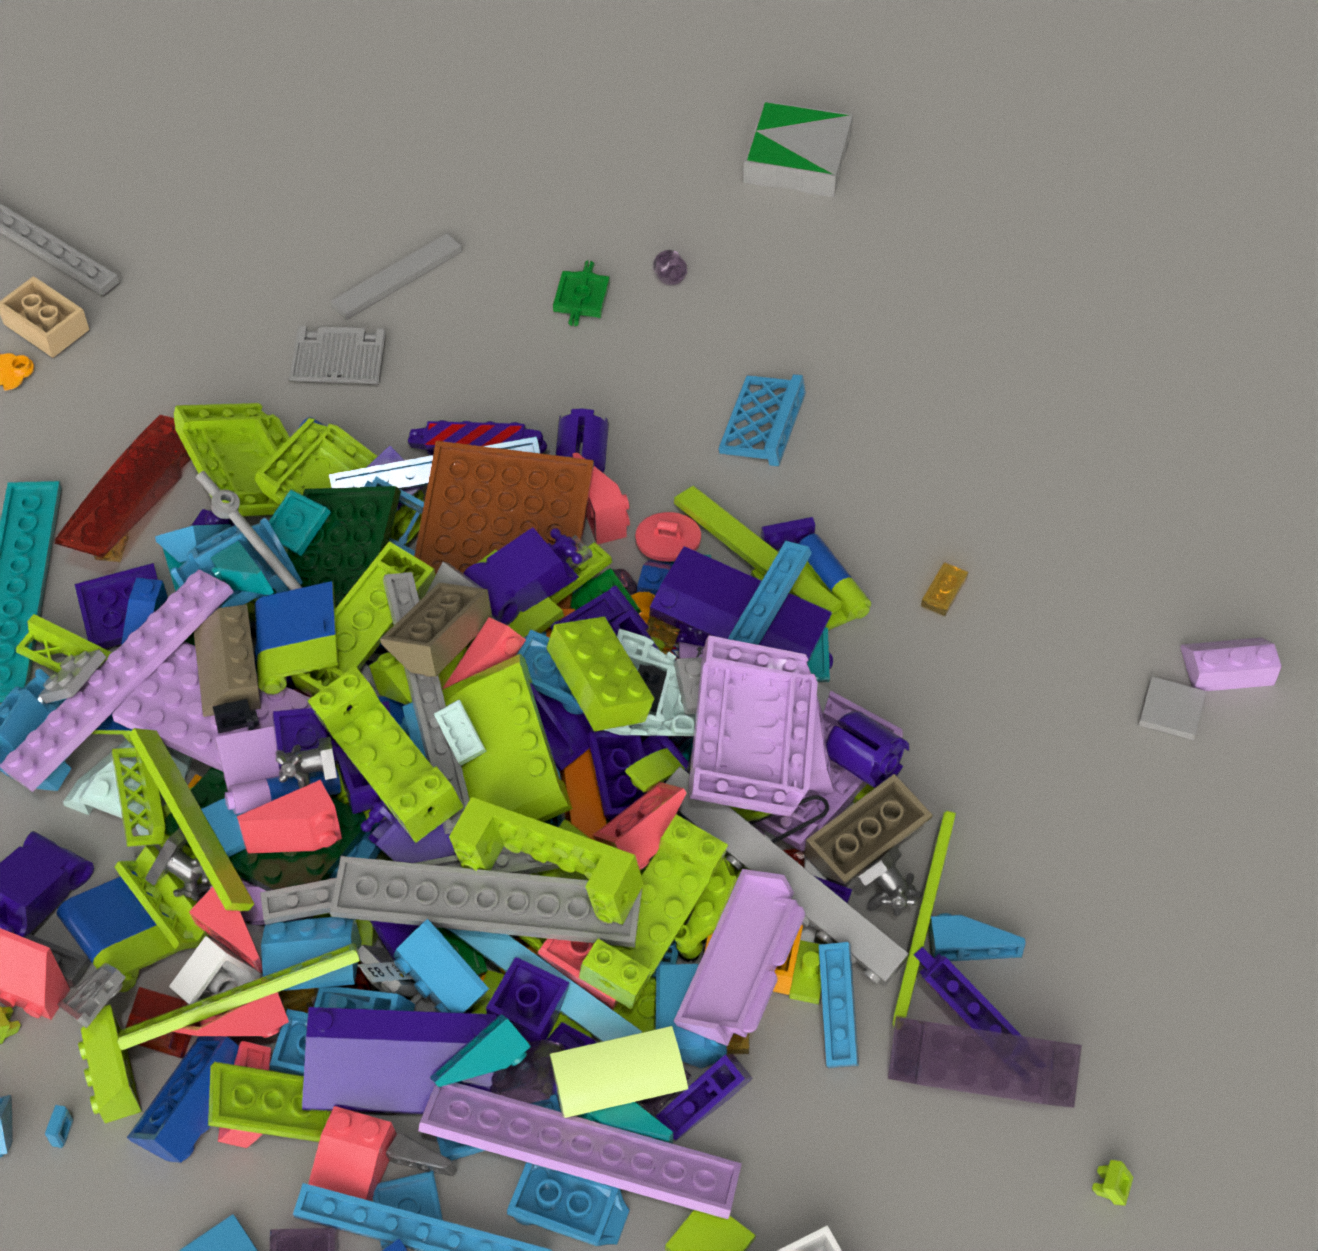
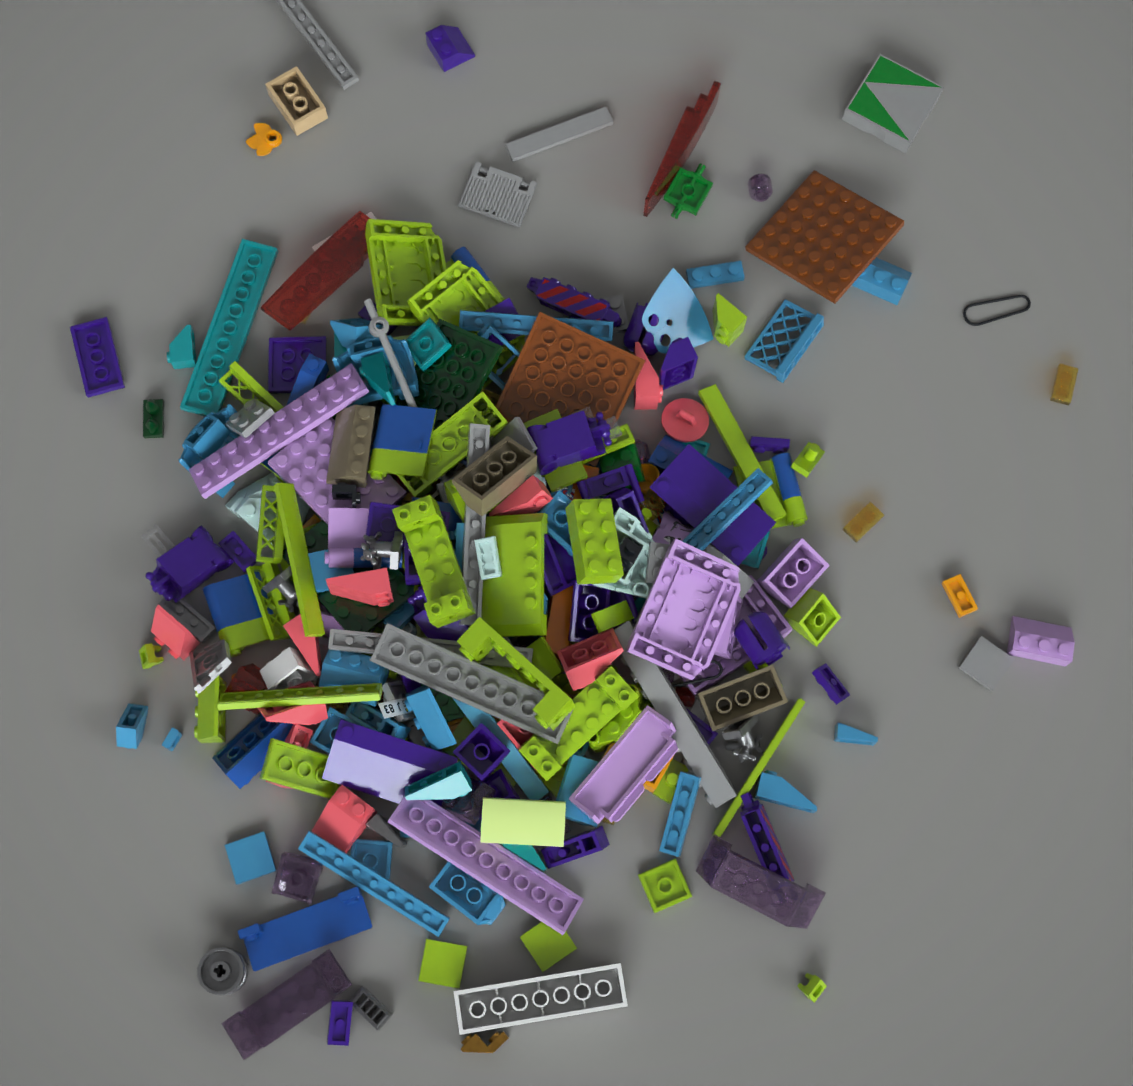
camera: 15 degrees right, 20 degrees up
none -> dark purple plate [218,531,257,573]
none -> dark purple slope [425,25,475,72]
none -> lime tile [638,858,692,914]
none -> dark azure piece [642,268,714,354]
none -> clear red slope [643,81,721,217]
none -> dark purple slope [659,337,698,390]
none -> dark azure plate [686,261,745,289]
none -> lime slope [712,293,747,347]
none -> dark orange plate [745,170,904,304]
none -> lavender slope [756,538,830,608]
none -> lime slope [783,588,841,647]
none -> lime tile [791,442,825,478]
none -> dark purple plate [812,663,850,705]
none -> dark azure slope [834,723,878,746]
none -> dark azure slope [852,257,912,305]
none -> light orange plate [941,574,978,618]
none -> black piece [963,295,1031,326]
none -> clear yellow plate [1050,364,1078,405]

